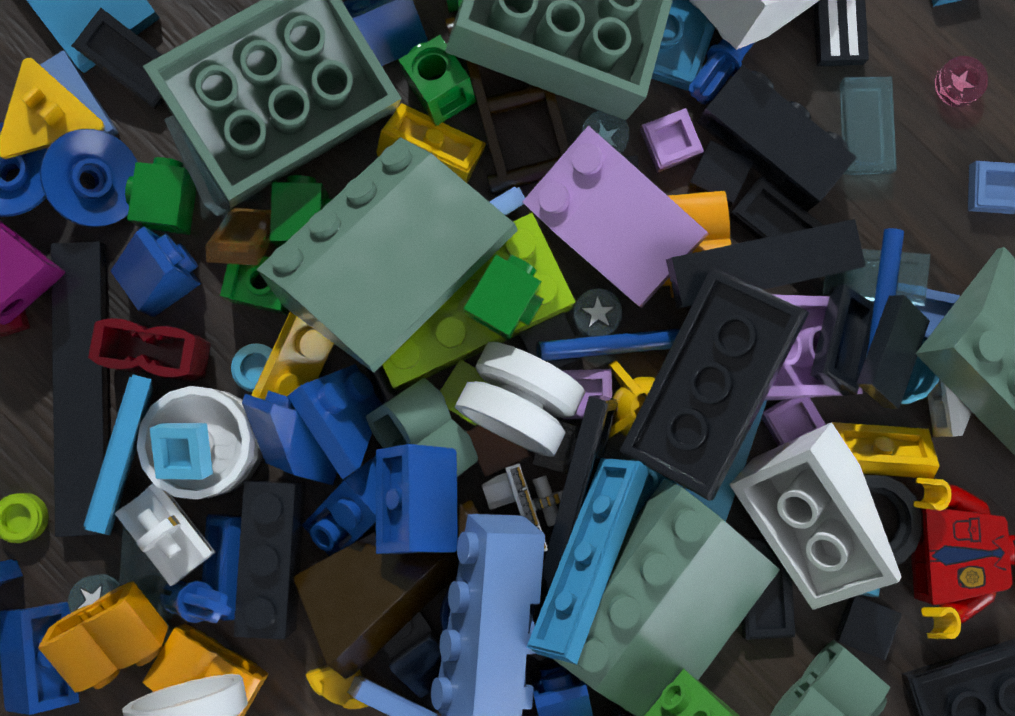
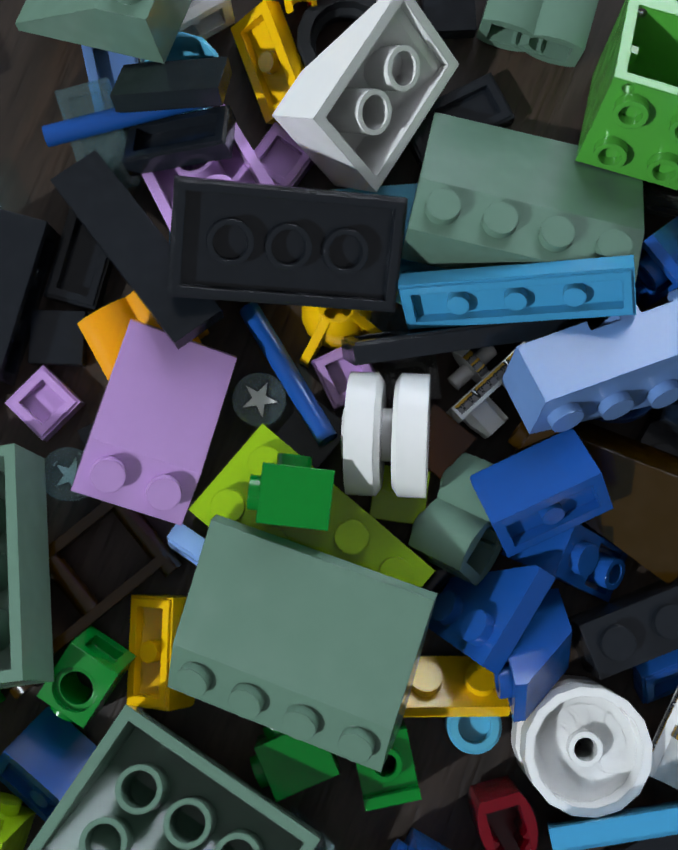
camera: 115 degrees left, 0 degrees up
medium azure plate [149,423,213,480] -> none
clear orange tile [205,208,271,266] -> none

